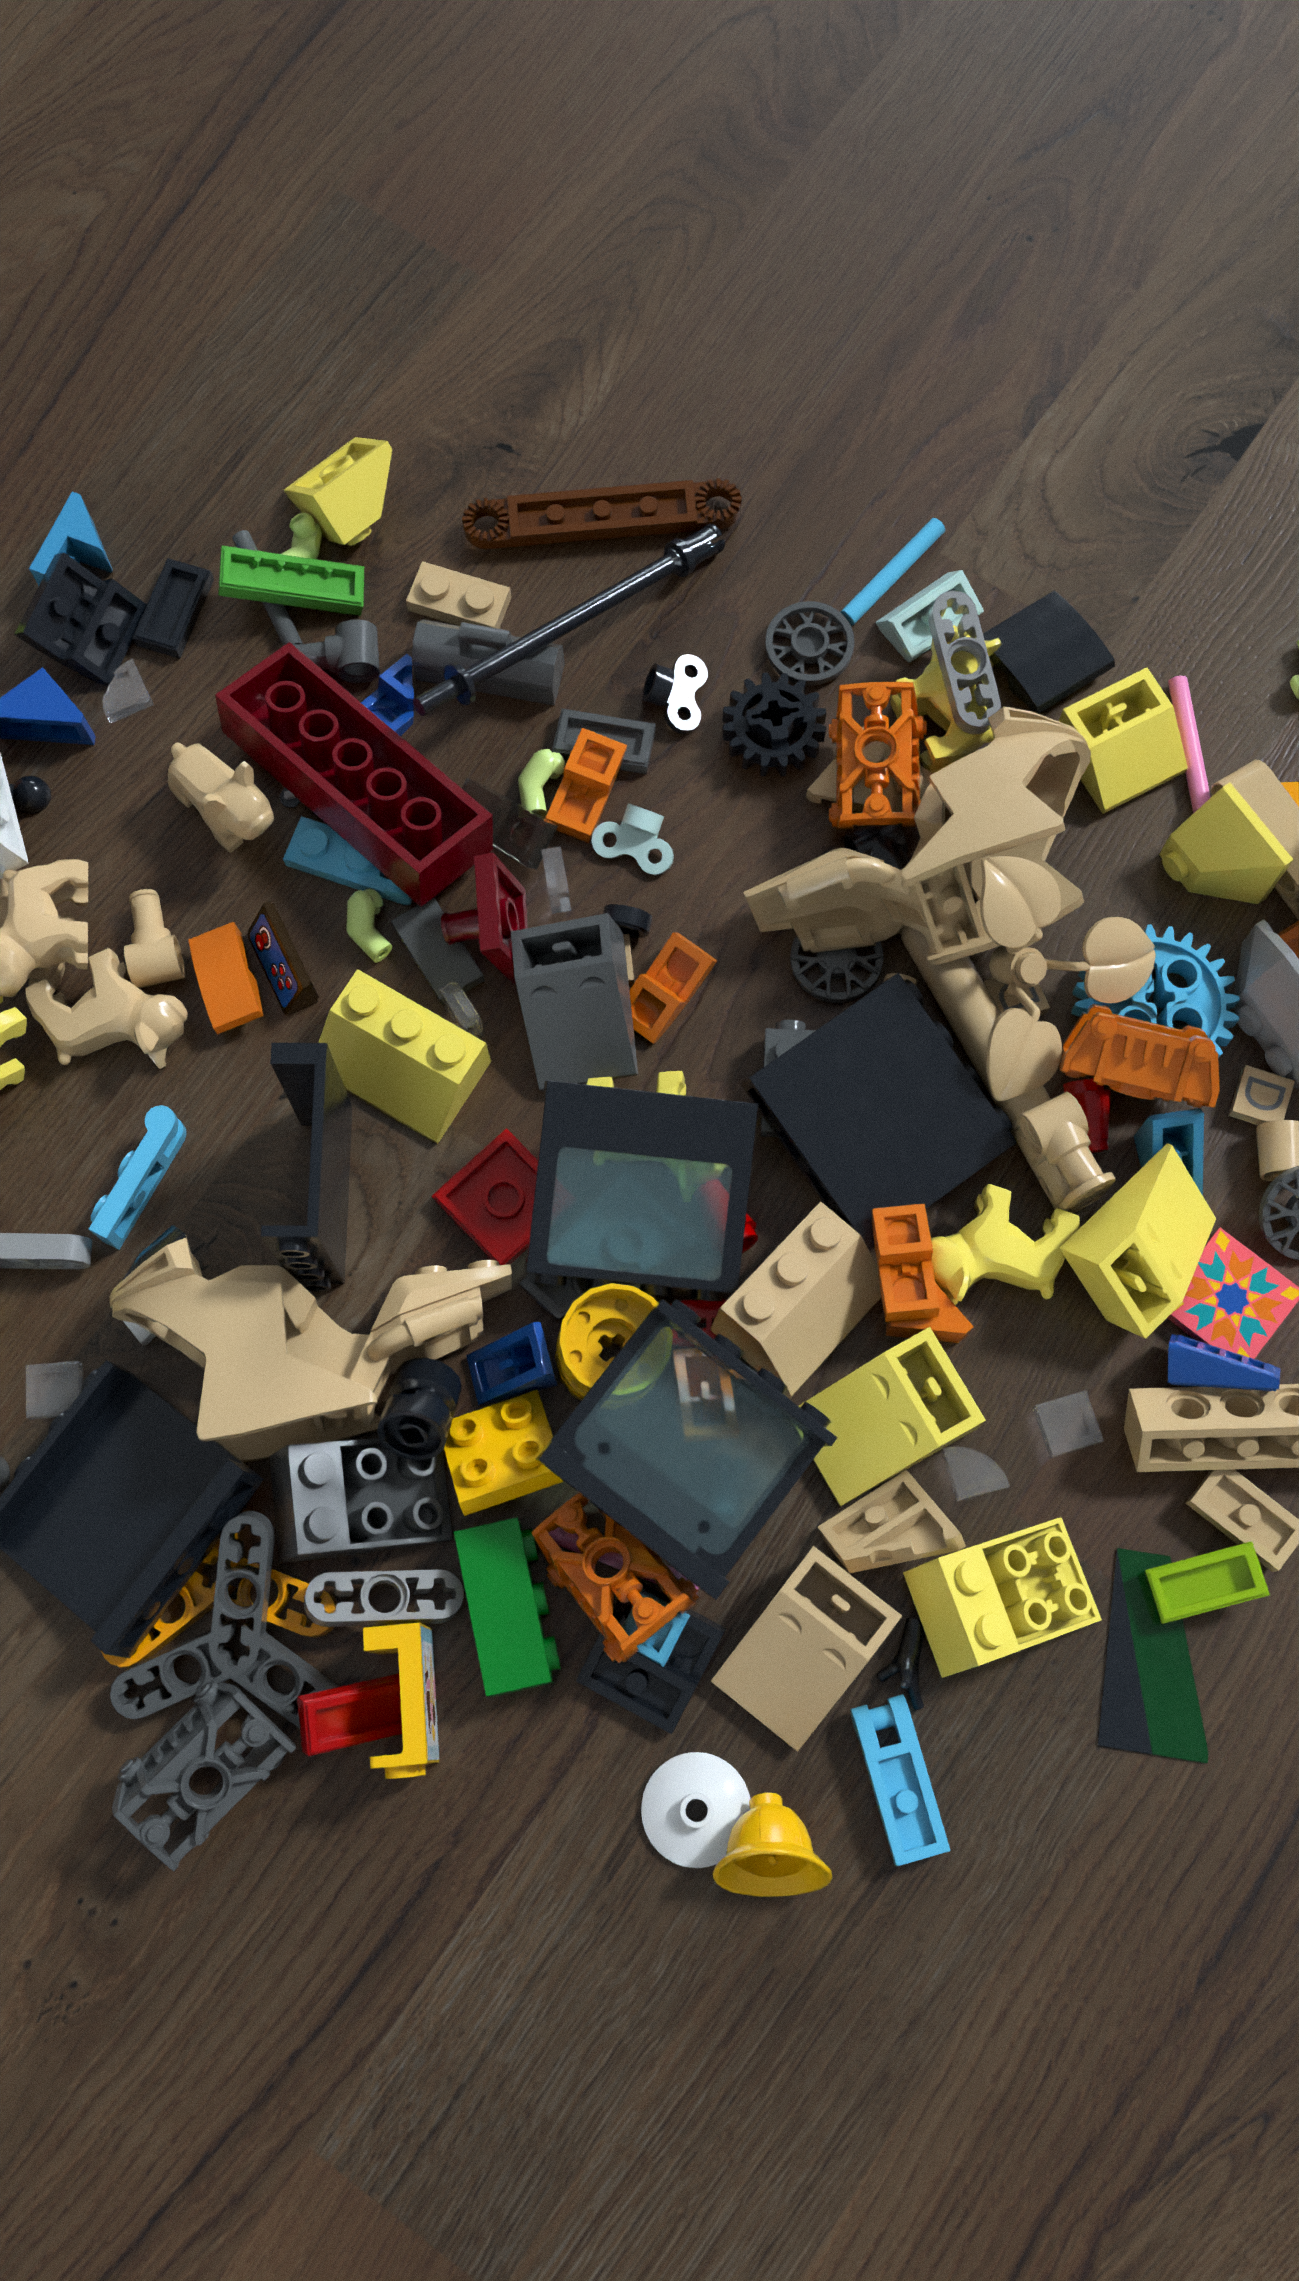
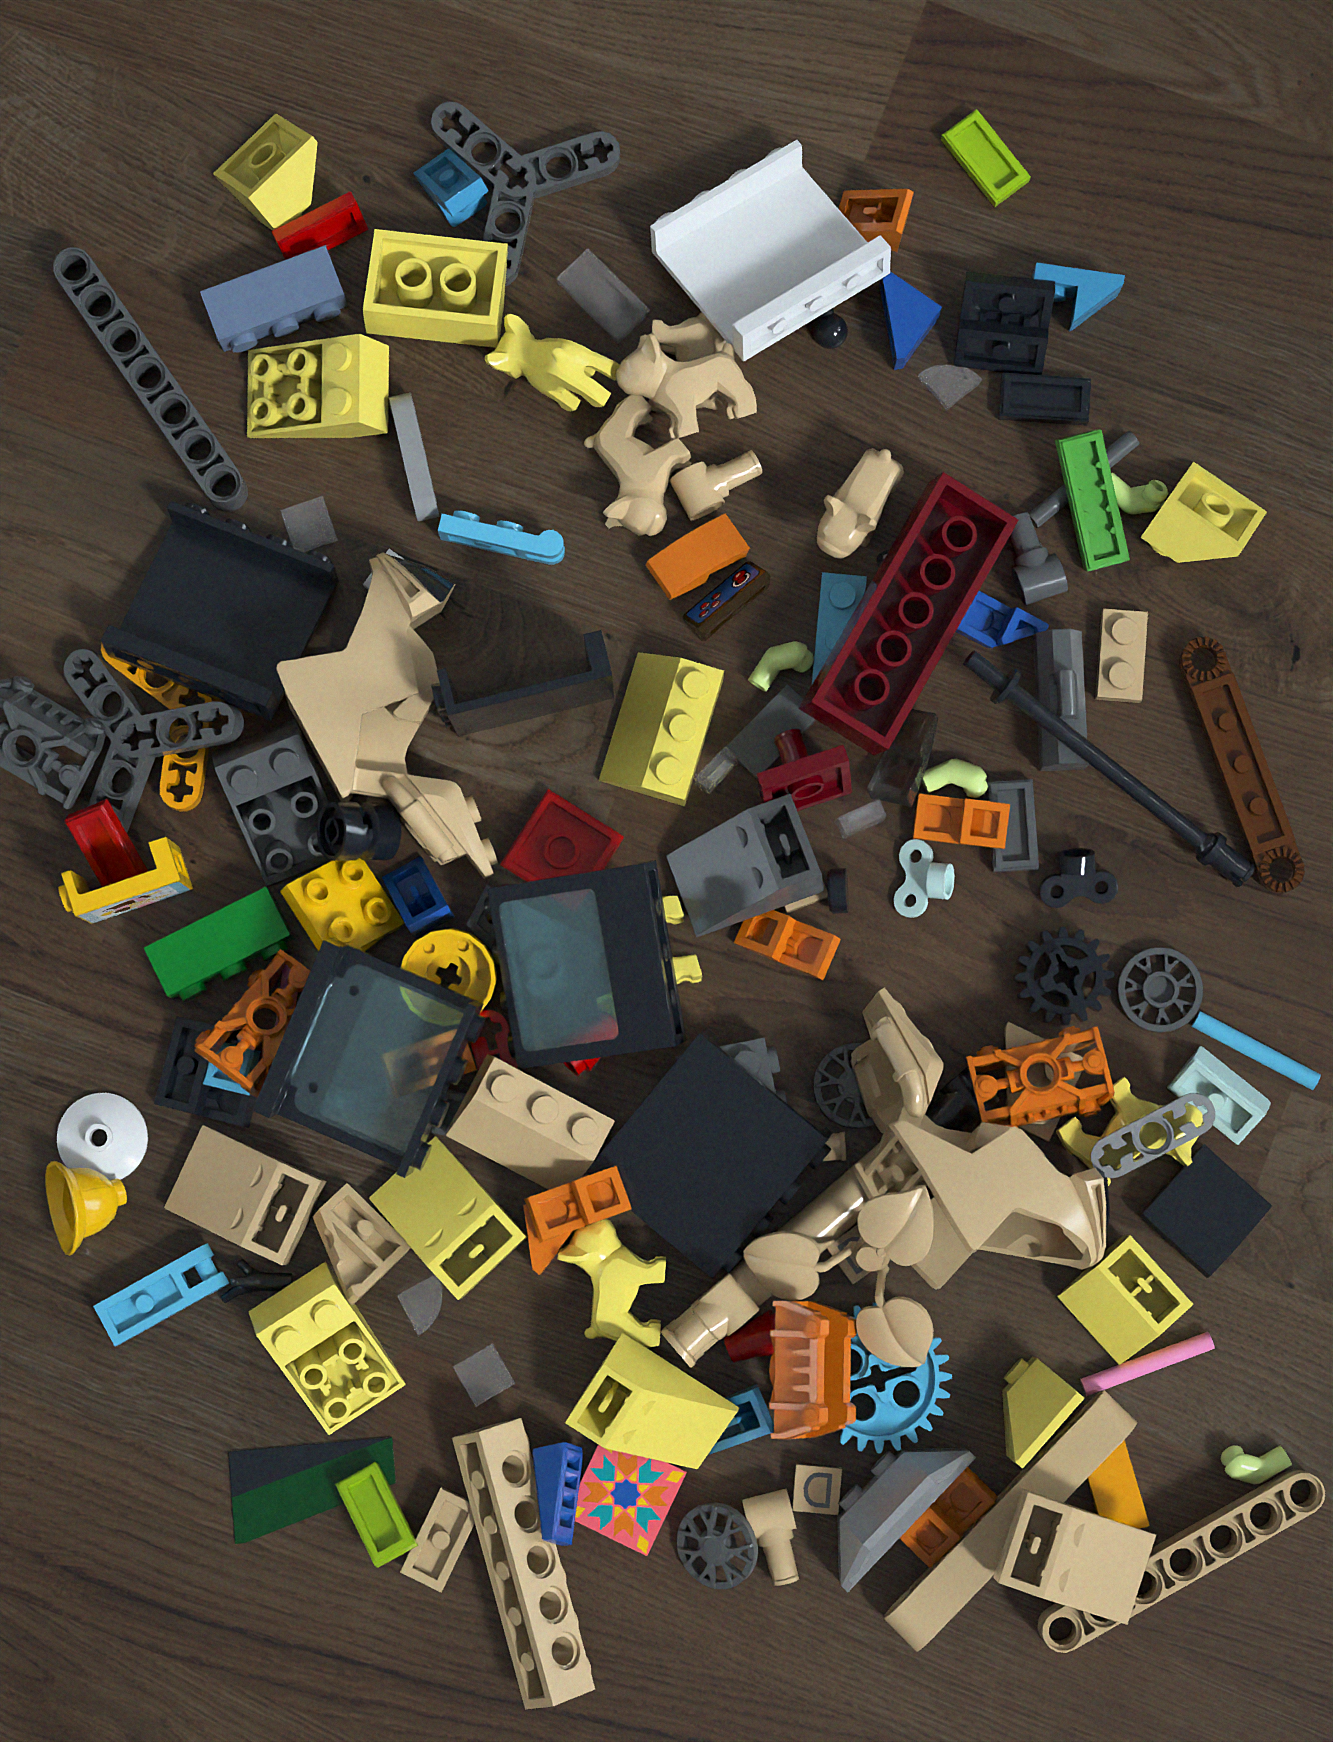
camera: 75 degrees right, 10 degrees up
light grey beam [304,1570,464,1627] -> none

